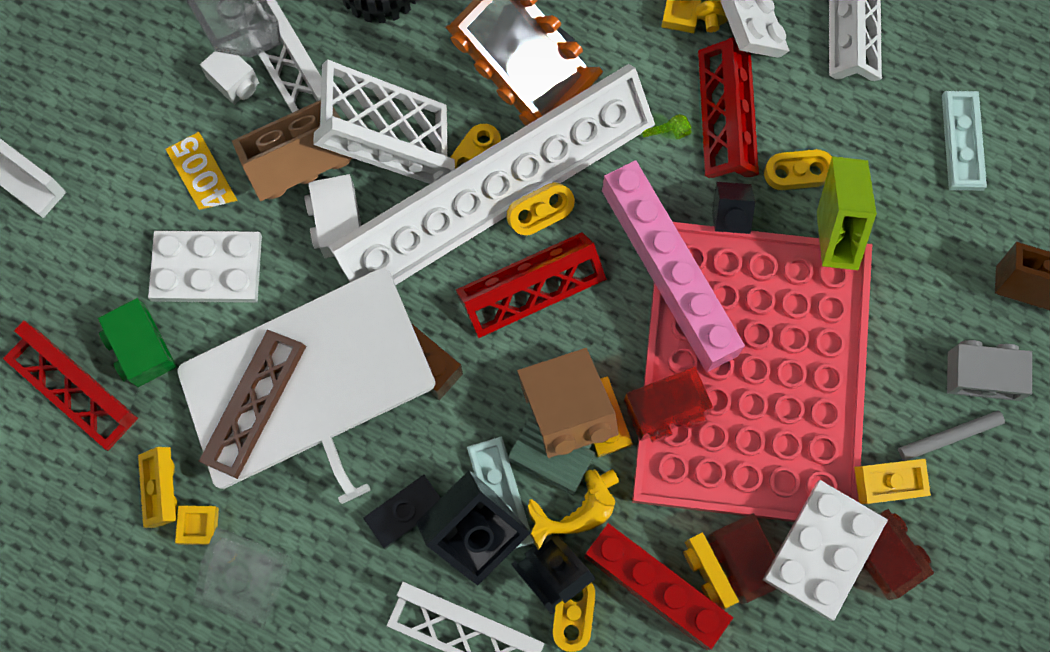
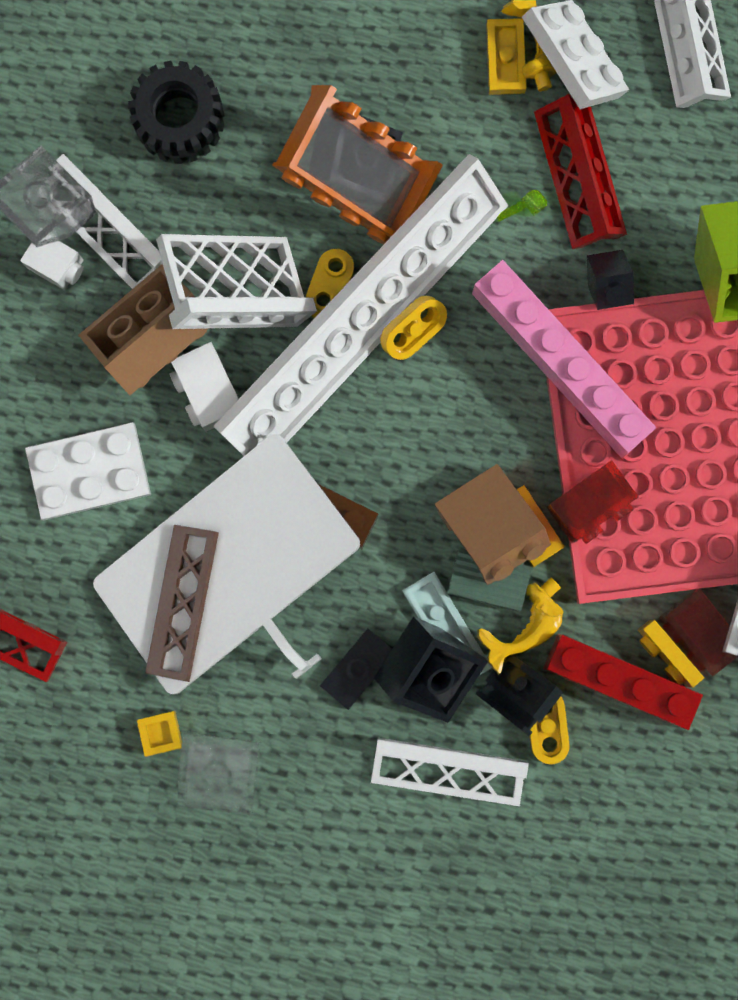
camera: 10 degrees left, 10 degrees up
green brick [98,298,177,387] -> none
yellow plate [138,447,177,528] -> none
yellow sticker [166,132,238,210] -> none
red fence [456,232,607,338] -> none
yellow plate [764,149,832,190] -> none

